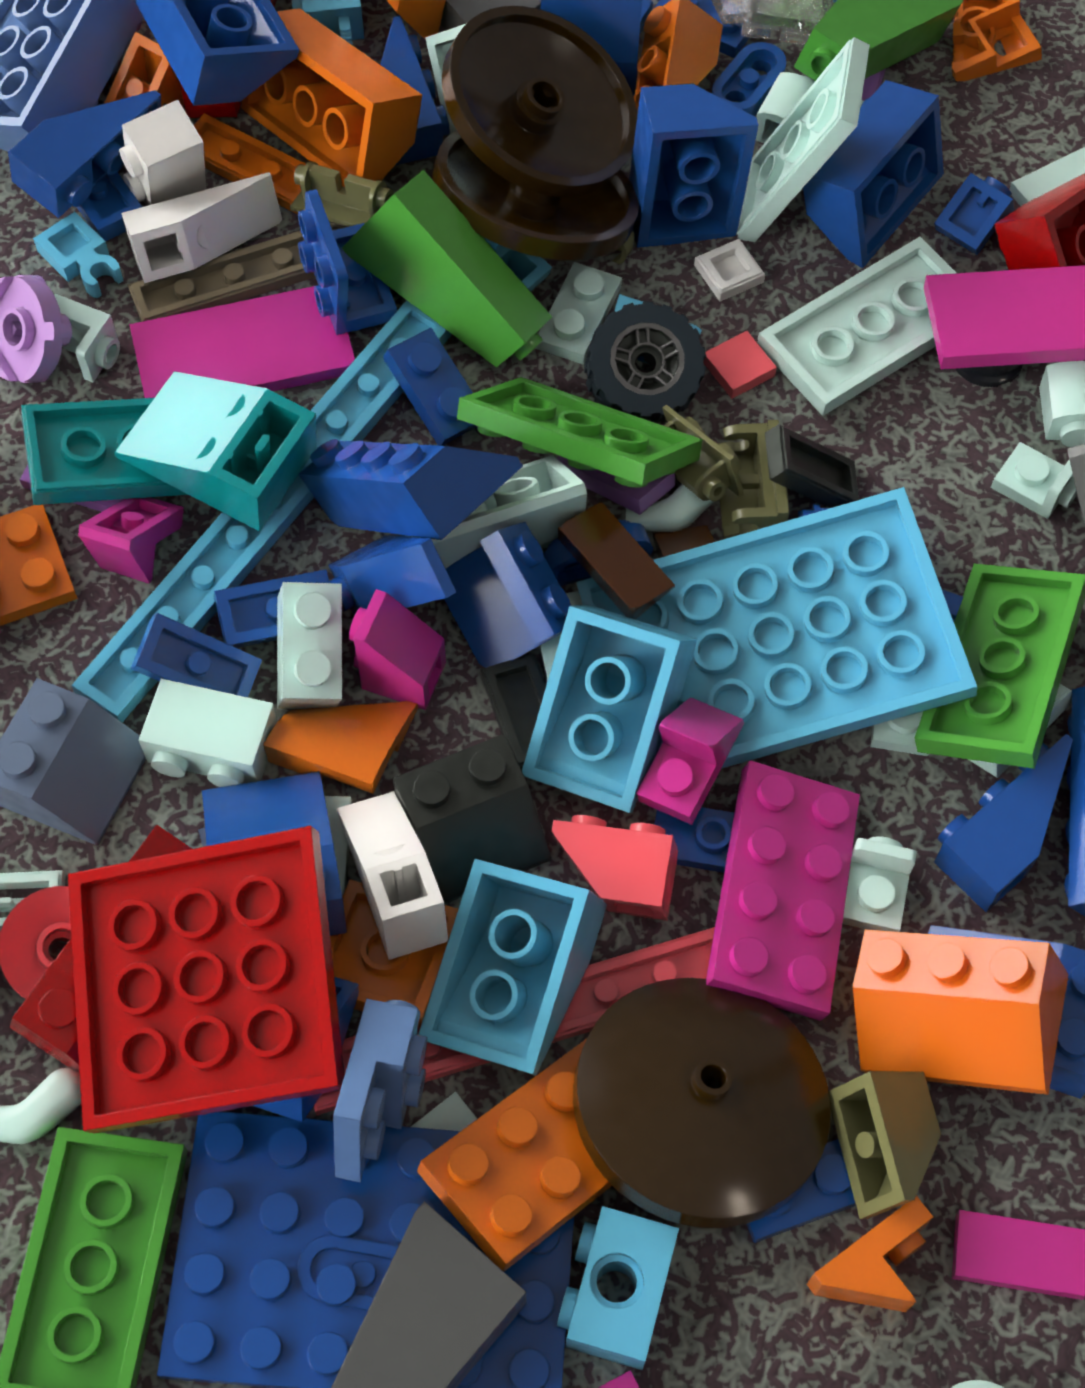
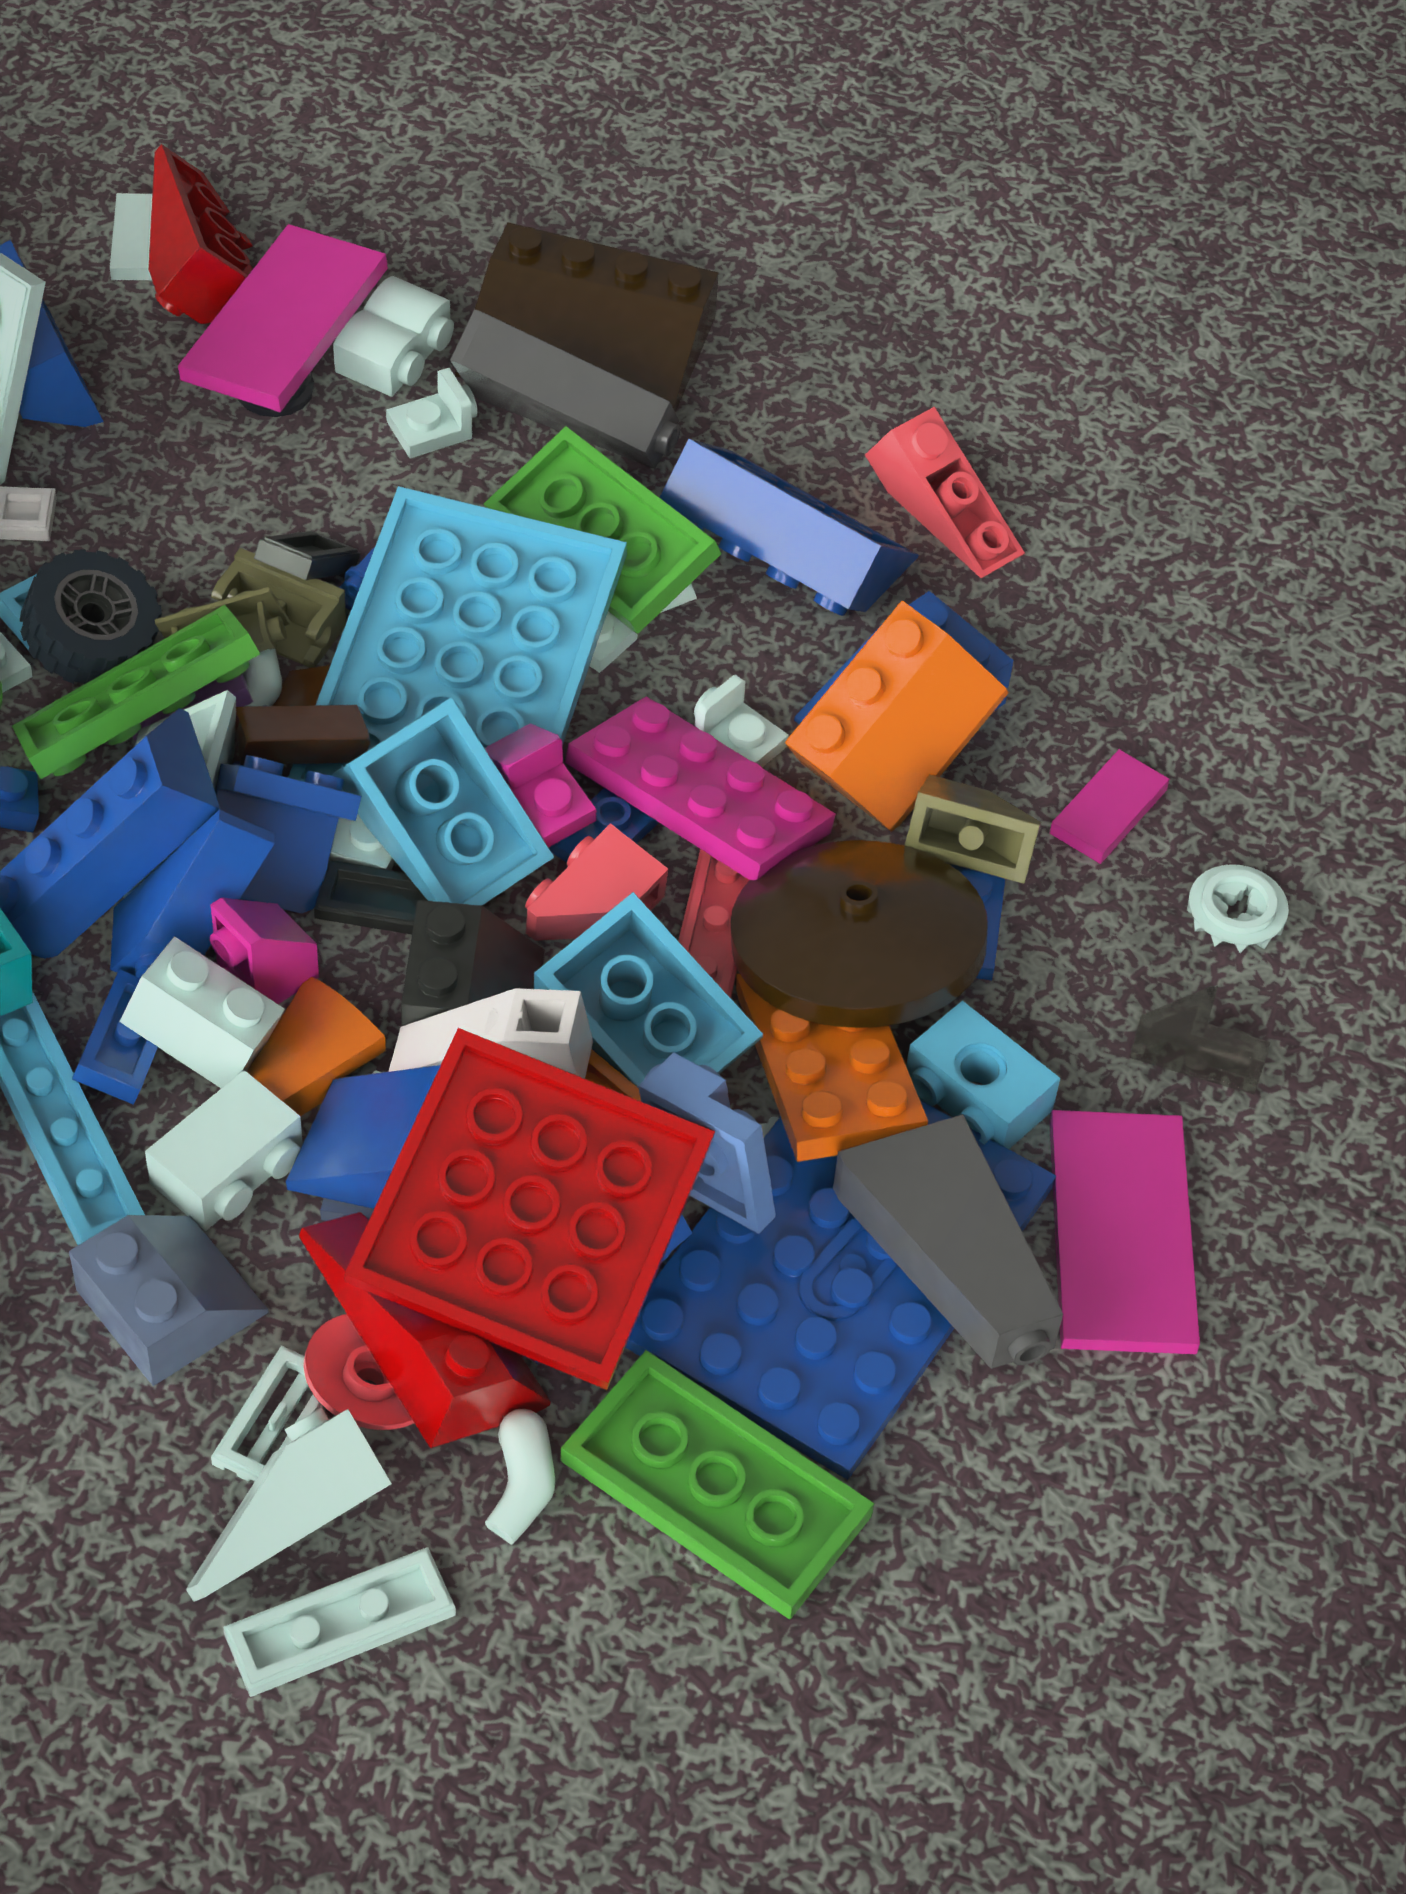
camera: 65 degrees left, 10 degrees down
blue plate [130,613,262,697] -> none
coral tile [703,331,777,399] -> none
light aqua plate [757,237,956,416] -> none
orange slope [806,1195,933,1312] -> none
blue bracket [934,173,1014,255] -> none
blue slope [934,733,1073,912] -> none

